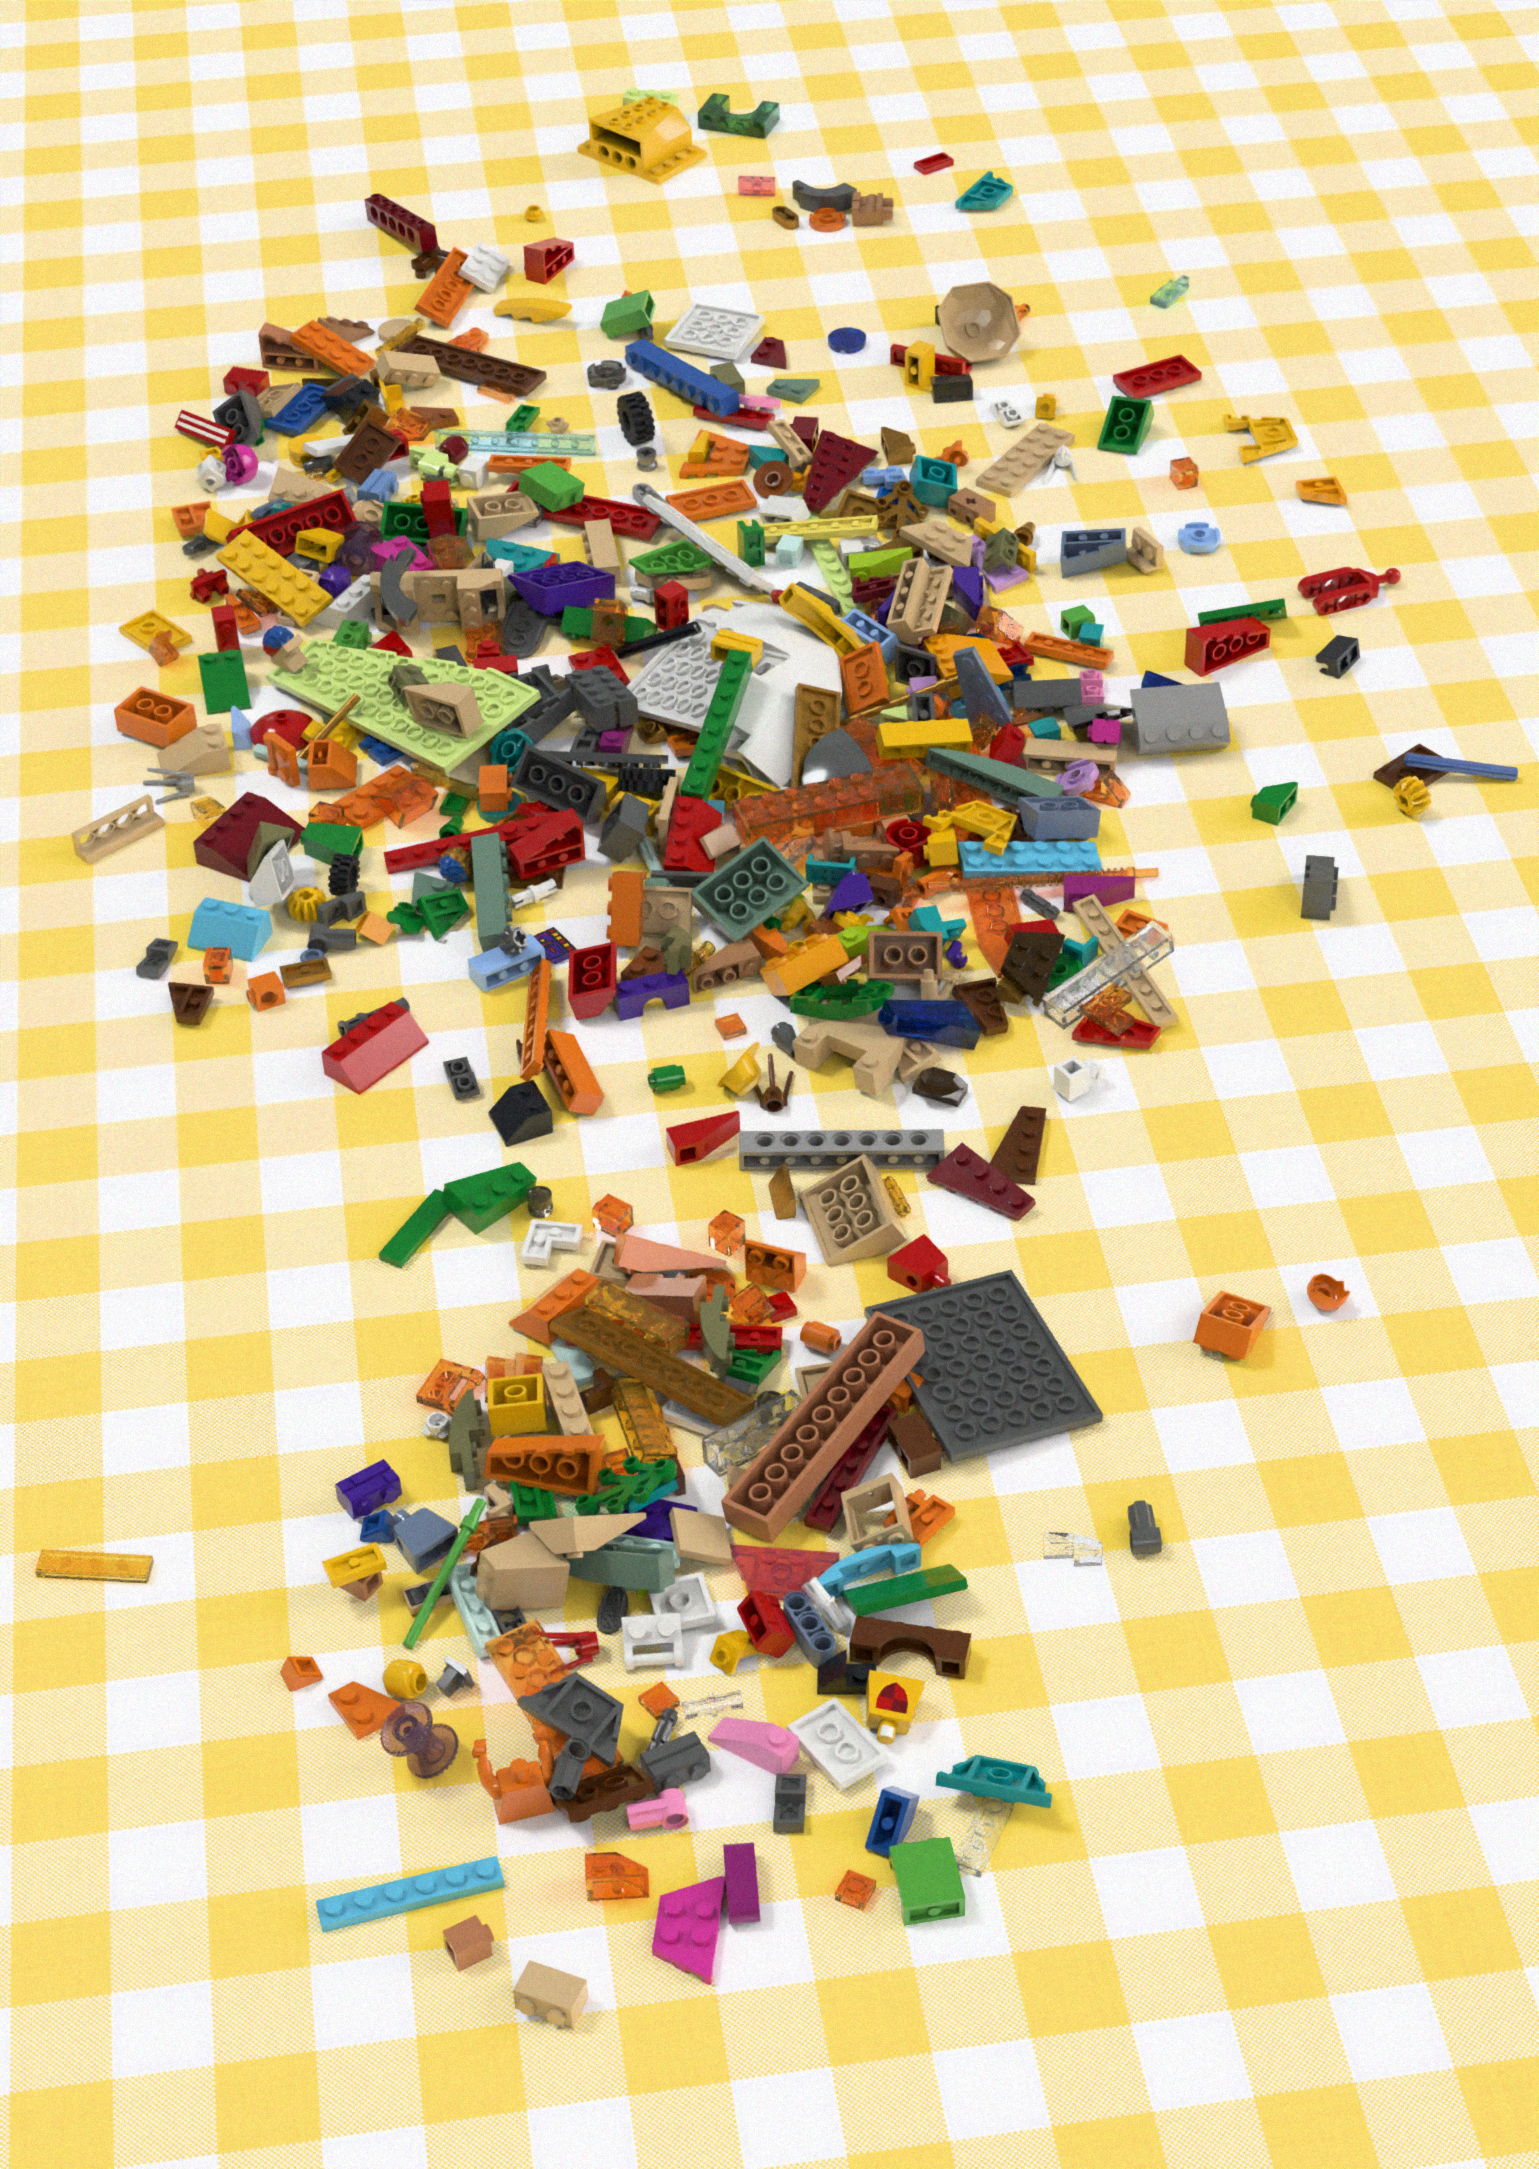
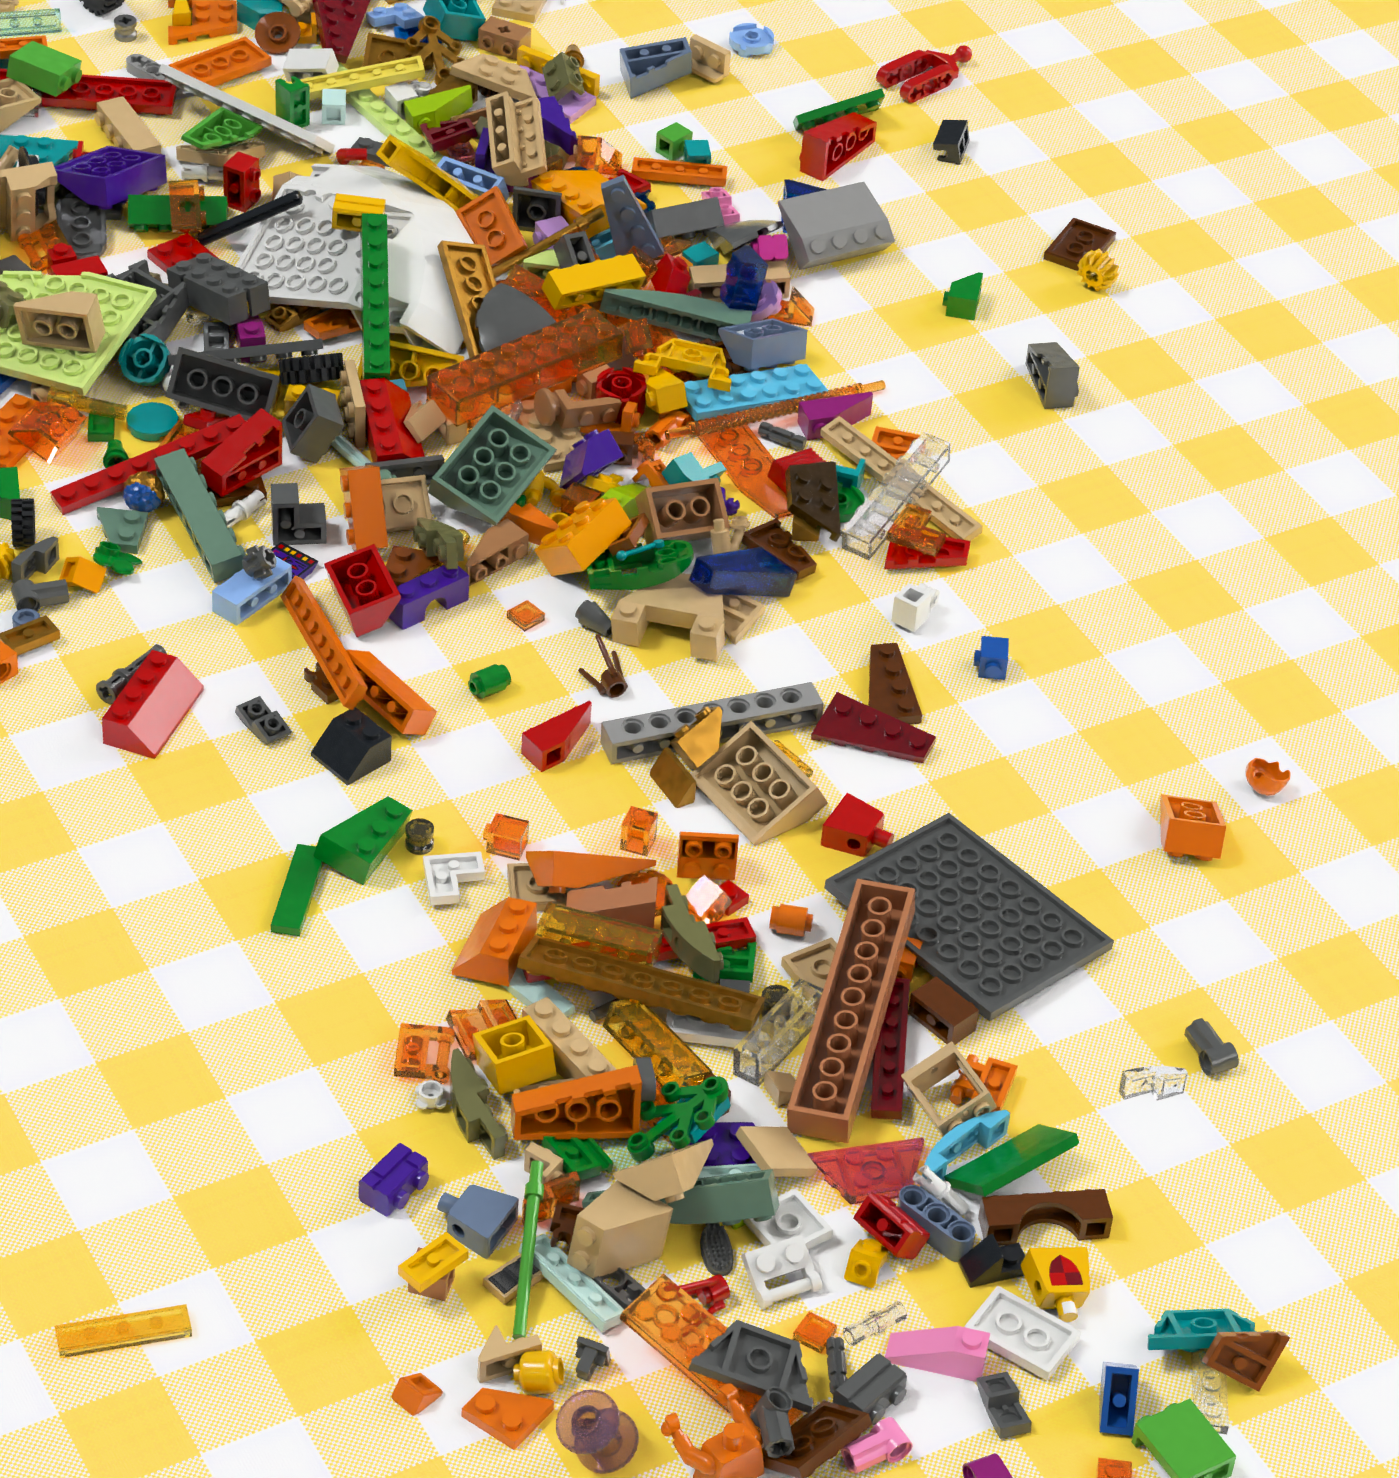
camera: 25 degrees left, 0 degrees up
blue slope [359,1509,395,1543] -> none
green wing [416,888,469,941] -> none
orange brick [479,765,513,812] -> none
reddish brown panel [579,1367,617,1415] -> none
yellow piece [717,1042,761,1097] -> none
teal hinge [805,853,857,885] -> none
dark brown slope [912,1067,968,1107] -> none
blue axle [1404,753,1518,781] -> none
none -> dark grey brick [271,483,327,546]
none -> tan slope [477,1325,542,1383]
none -> teal hinge [616,539,664,561]
none -> dark grey beam [633,1057,656,1101]
none -> slope [669,706,722,769]
none -> clear blue slope [720,245,769,311]
none -> blue brick [973,636,1009,680]
none -> dark orange wing [1202,1331,1290,1392]

